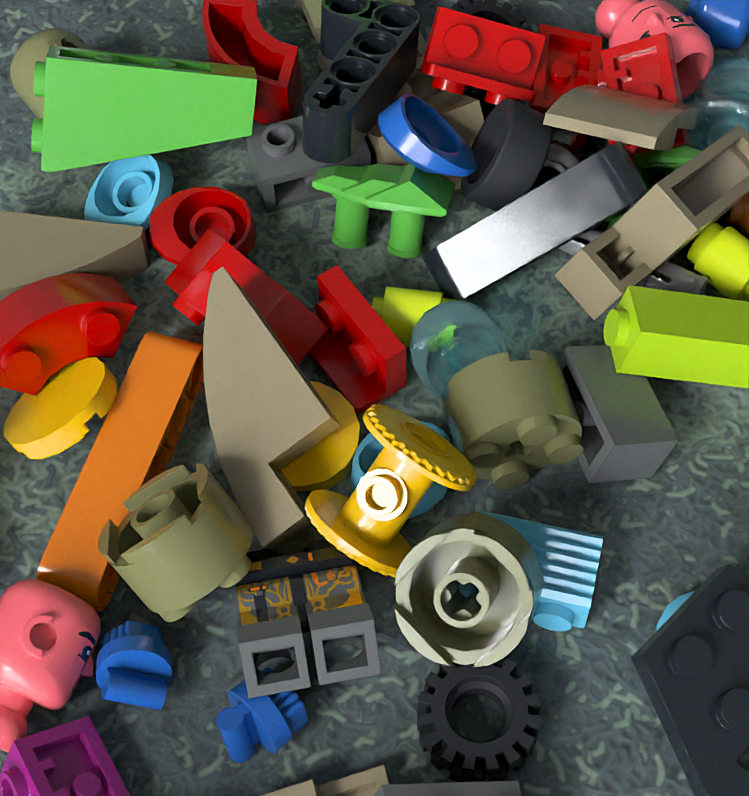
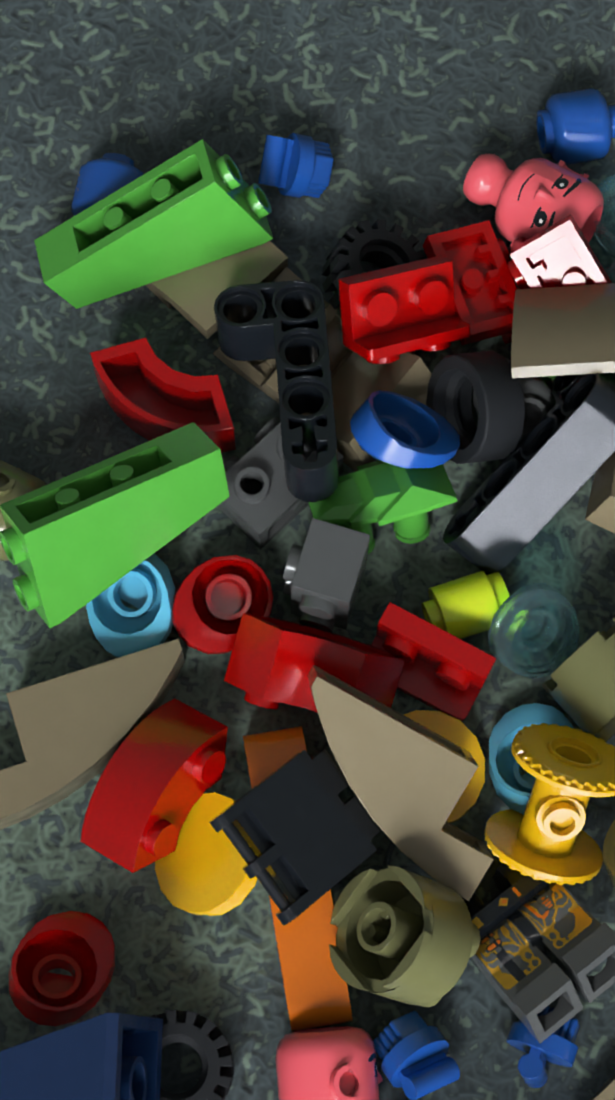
camera: 30 degrees left, 15 degrees up
none -> black plate [209,749,381,925]
none -> dark grey brick [283,518,370,633]

